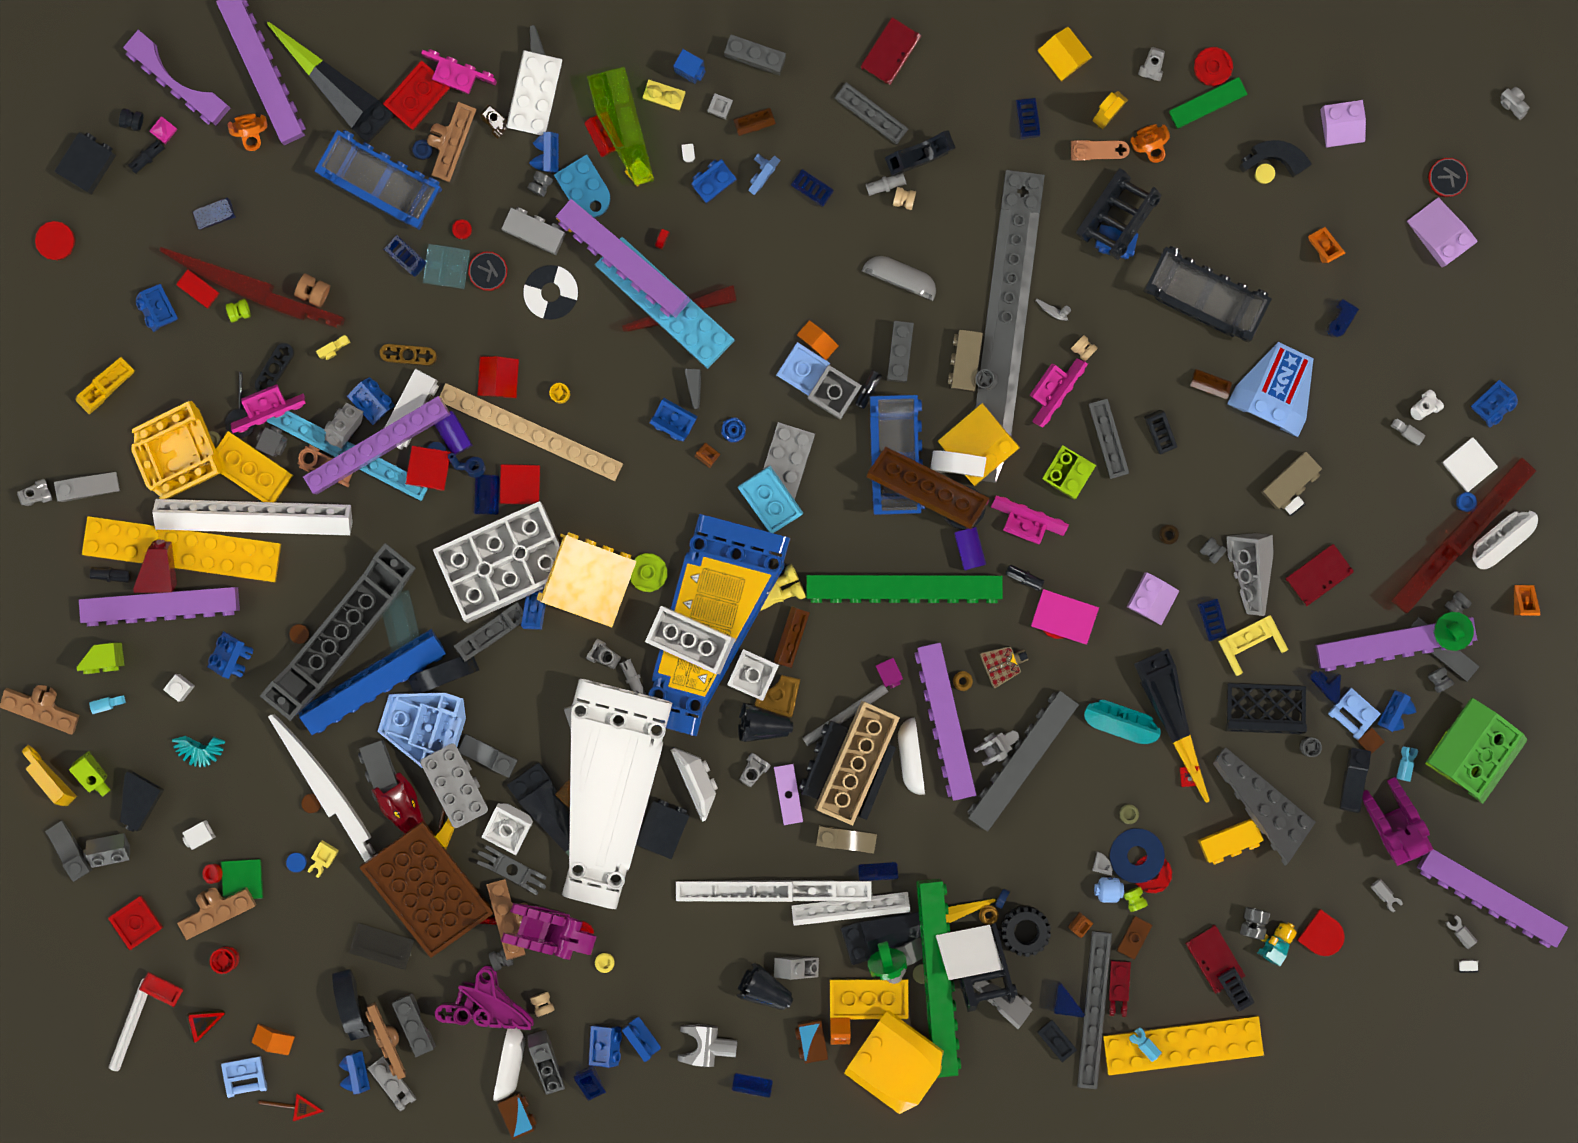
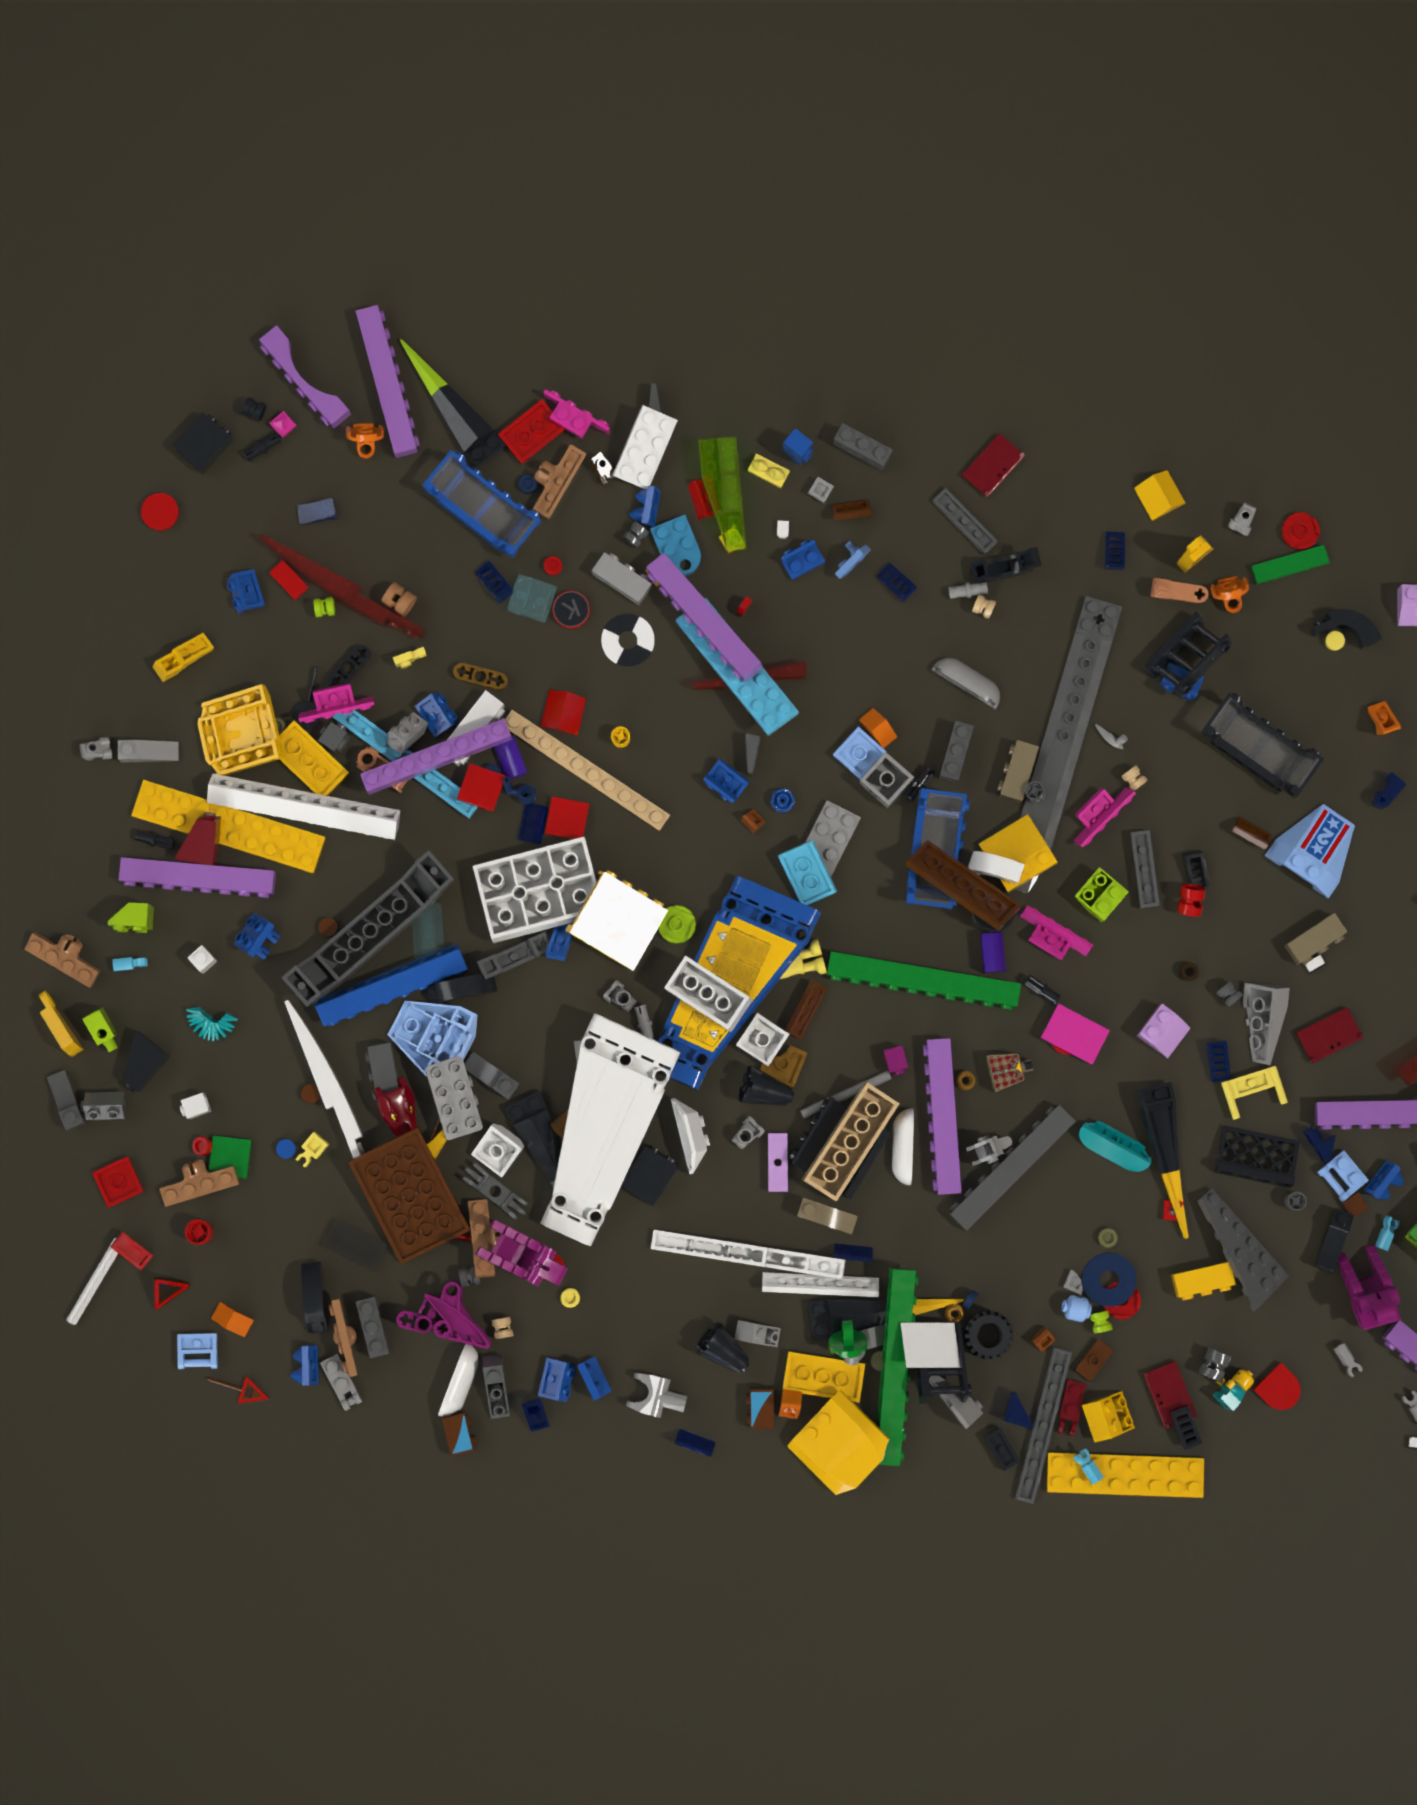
camera: 10 degrees right, 5 degrees down
none -> yellow slope [1082,1391,1135,1443]
none -> red wheel [1177,884,1206,917]

